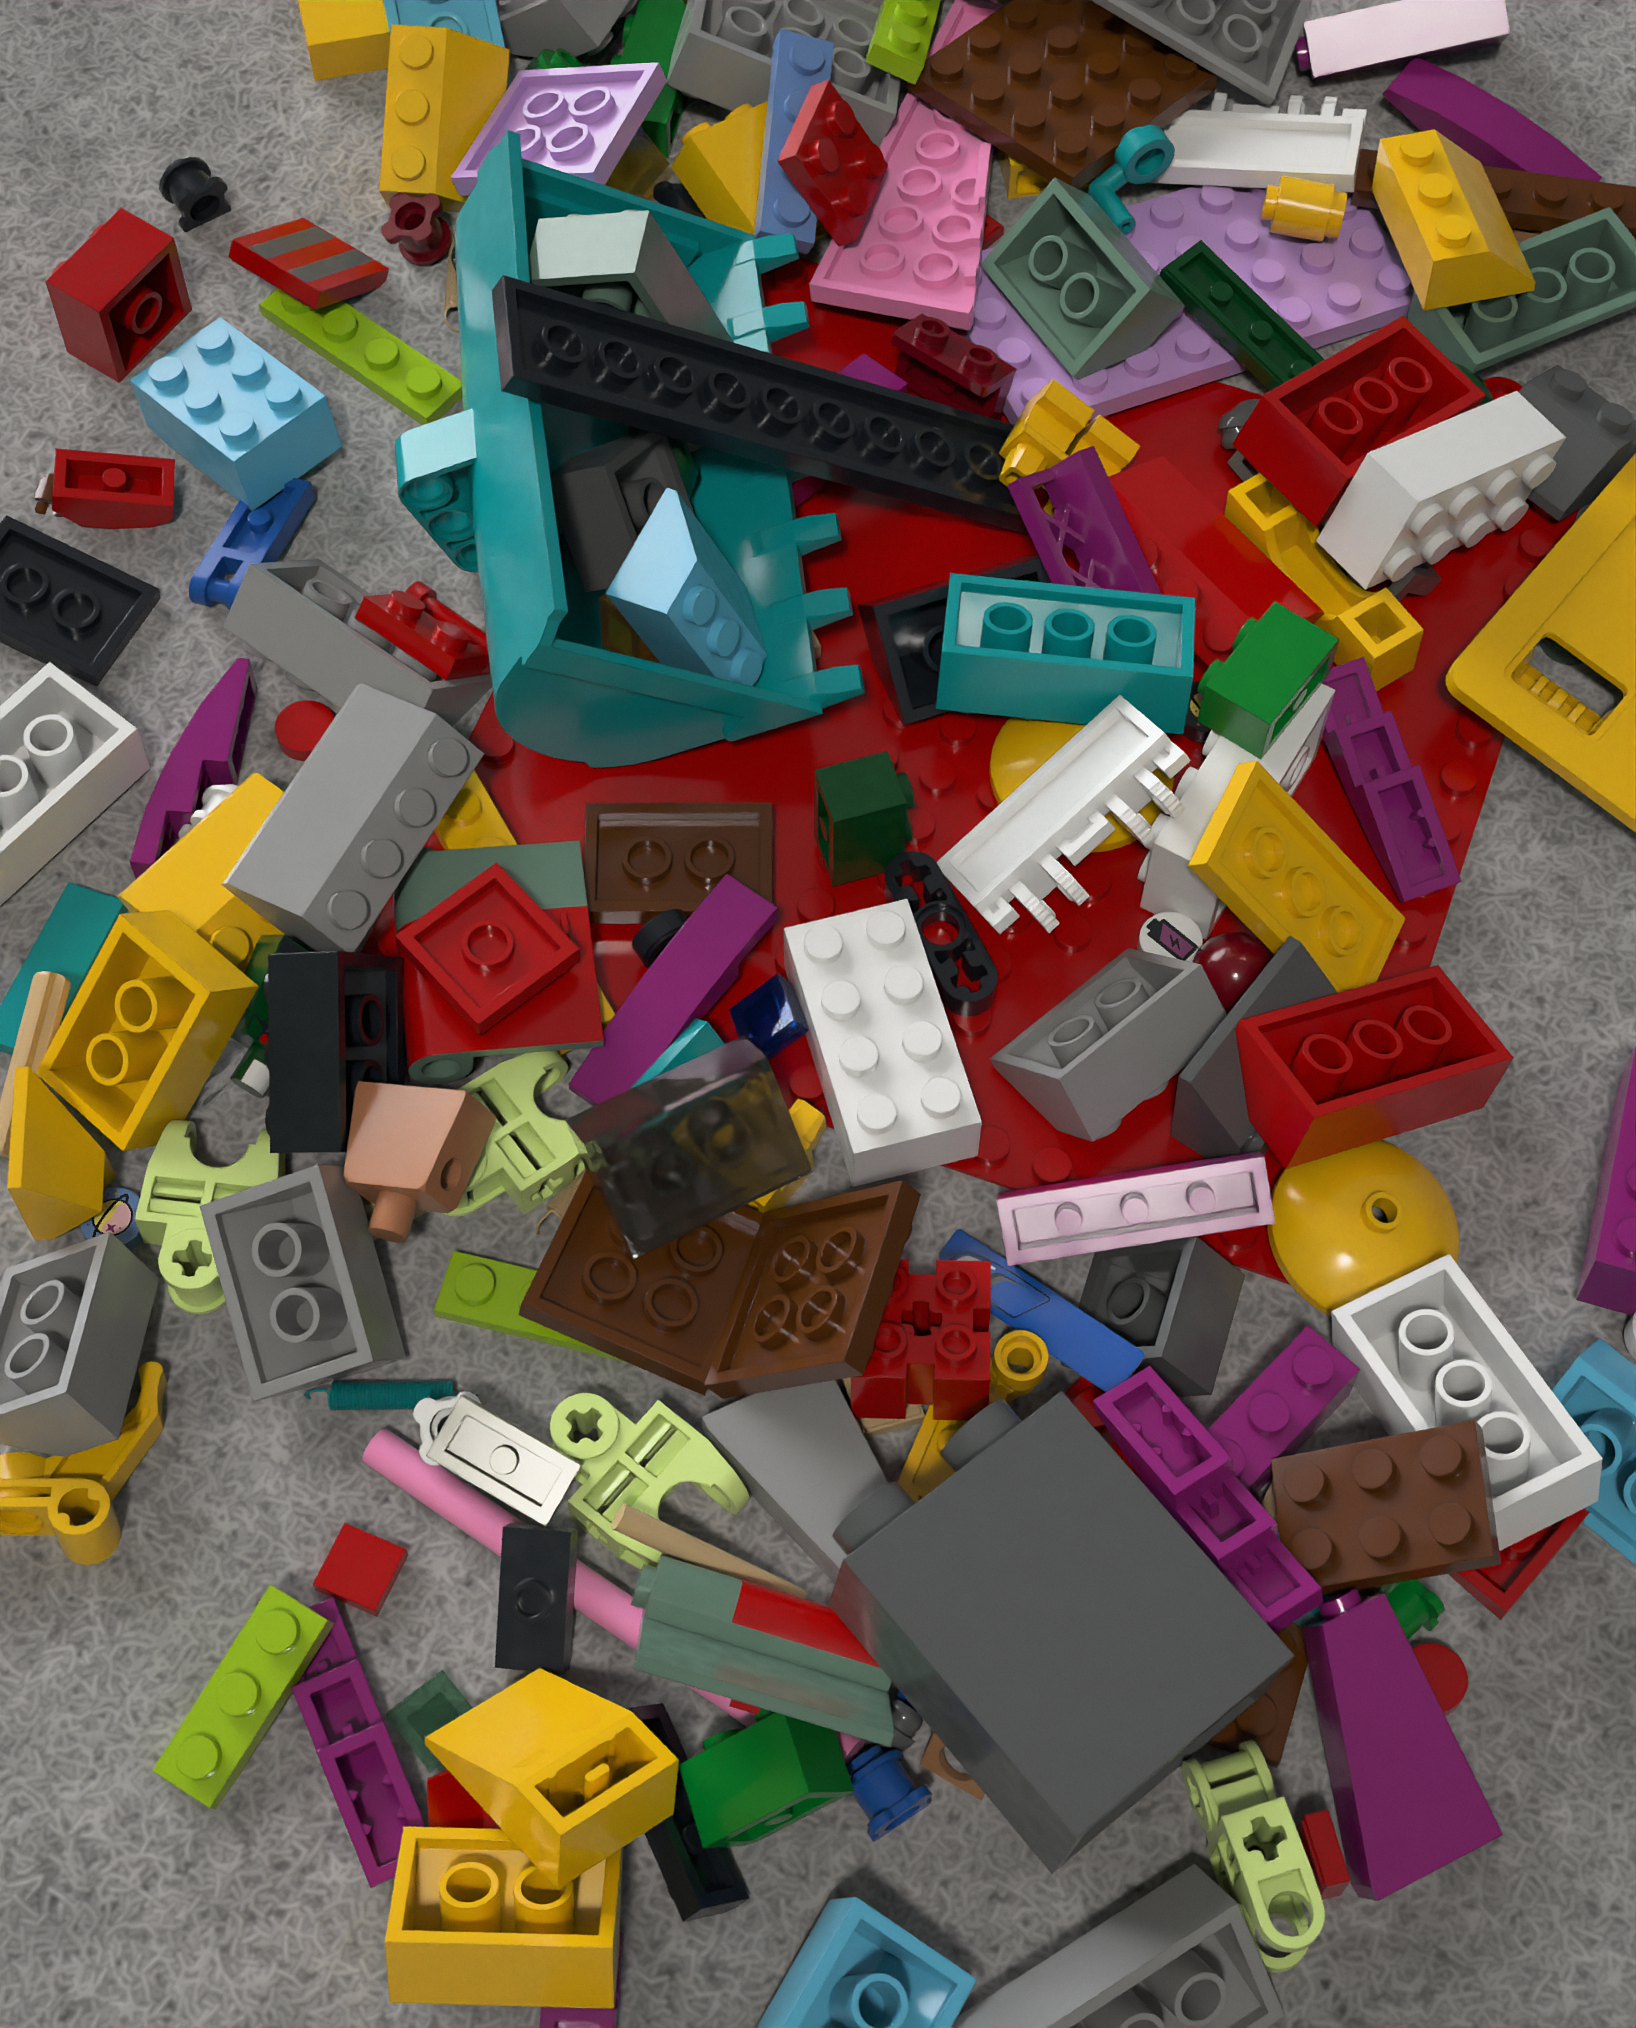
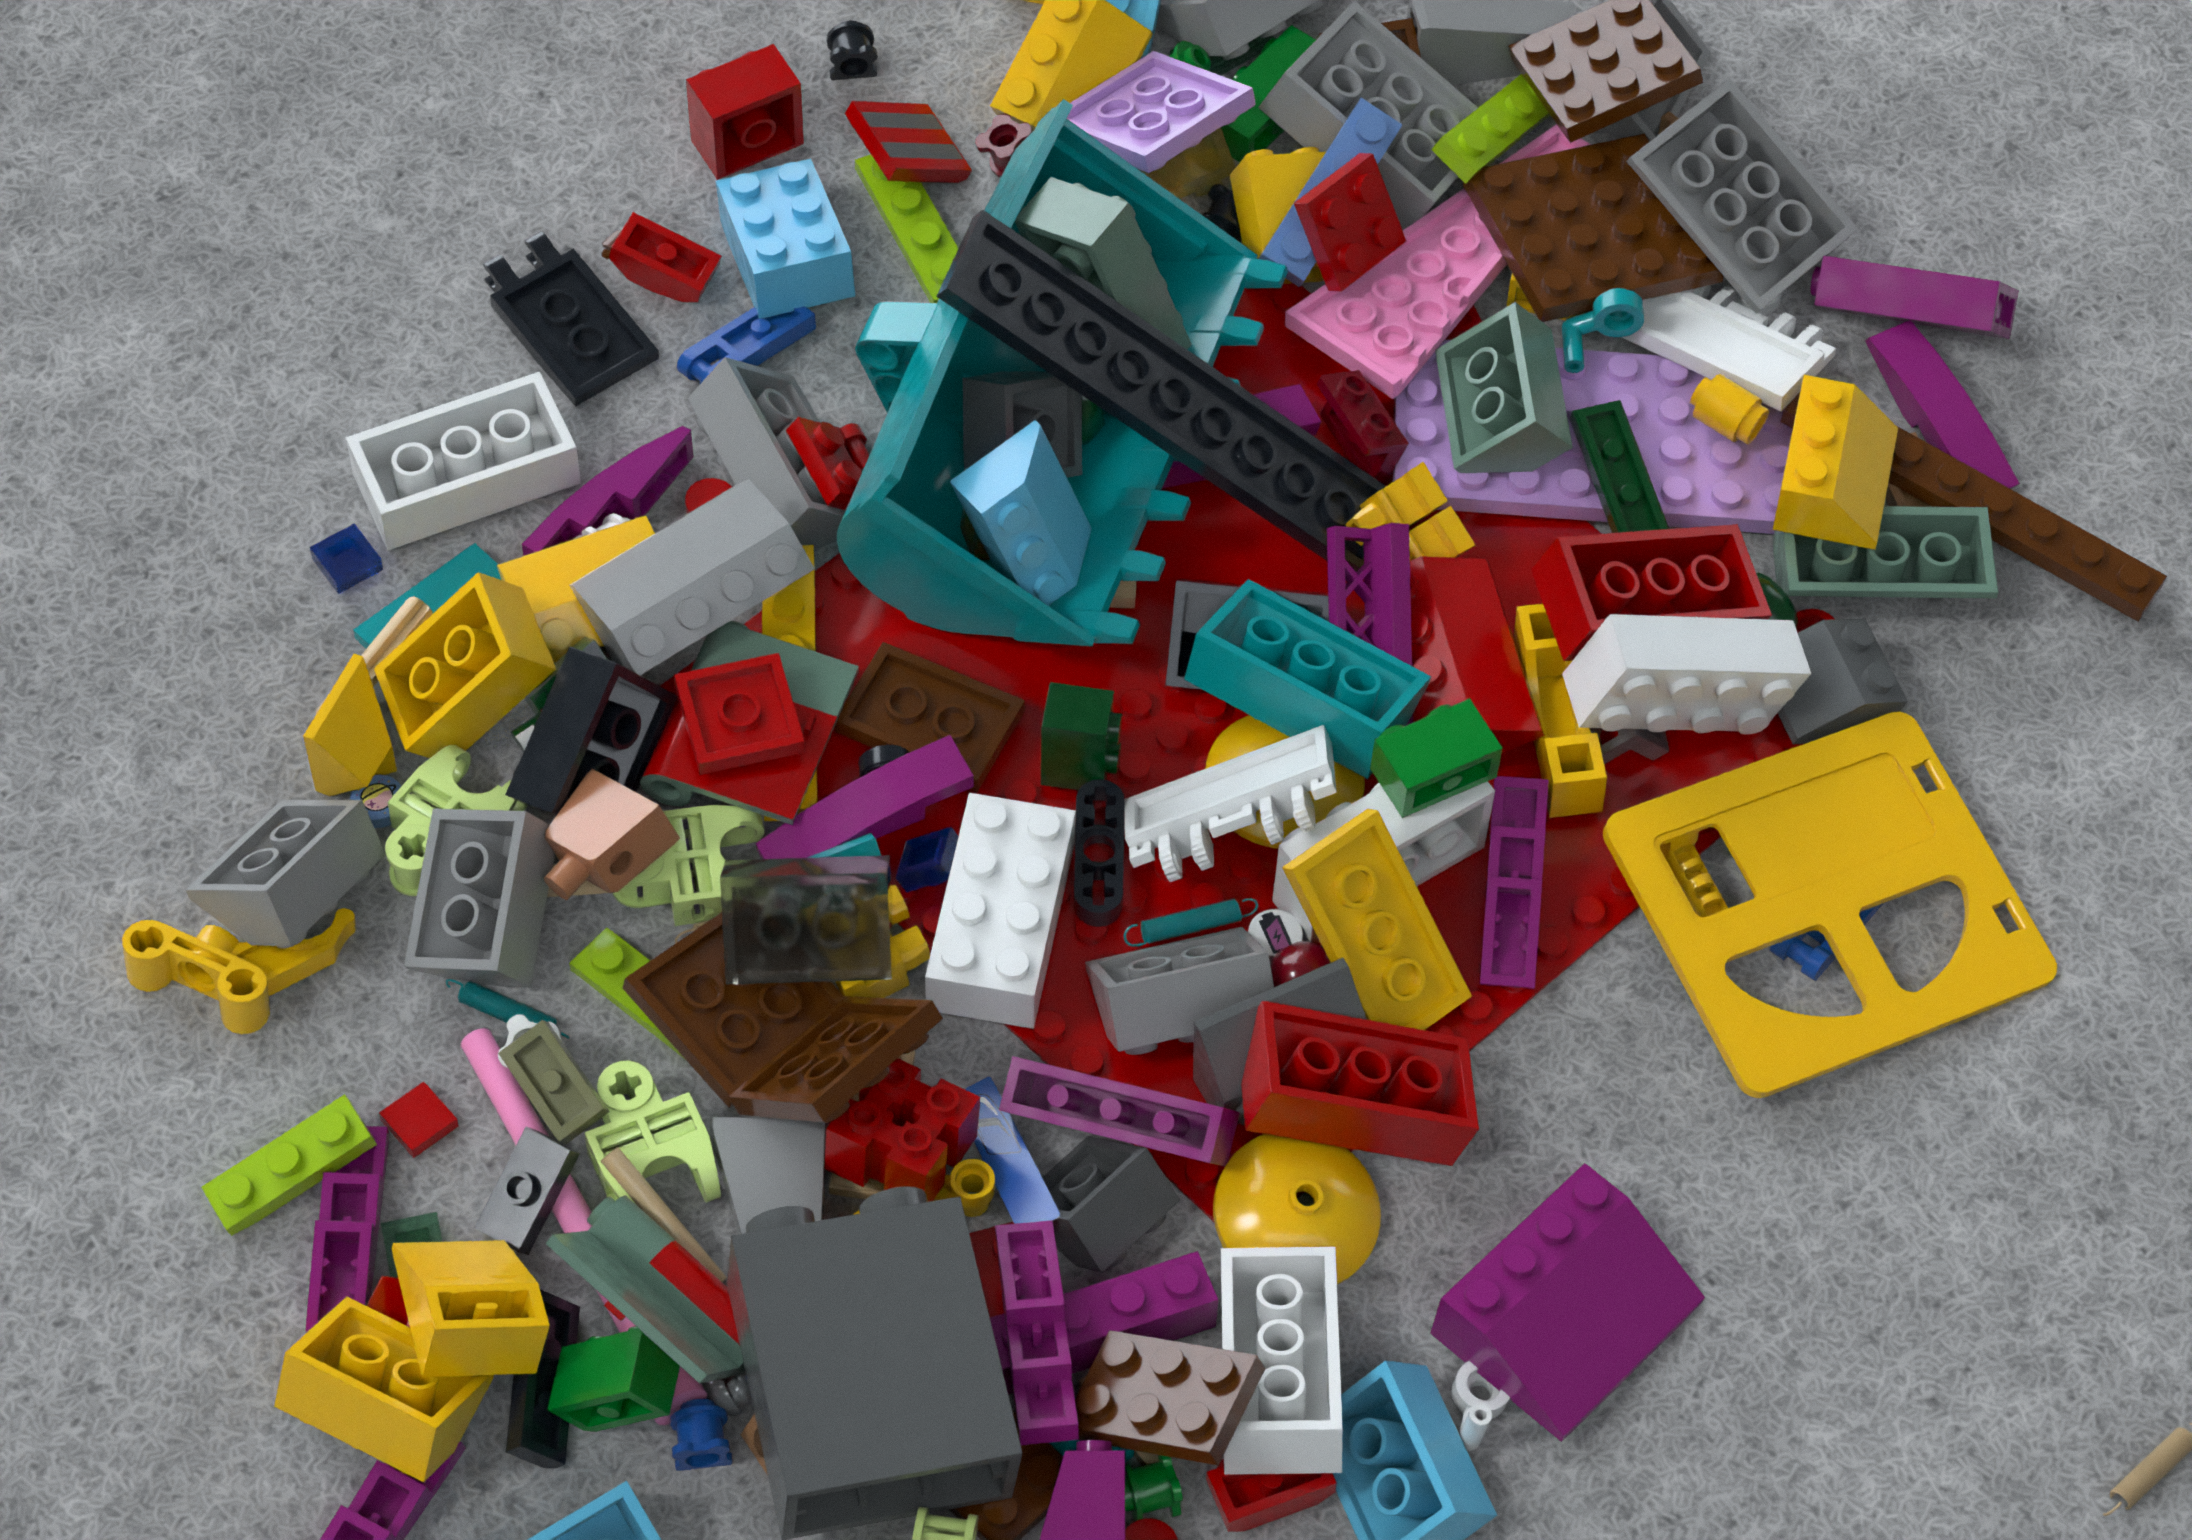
camera: 25 degrees right, 5 degrees down
none -> teal piece [1124,898,1258,947]

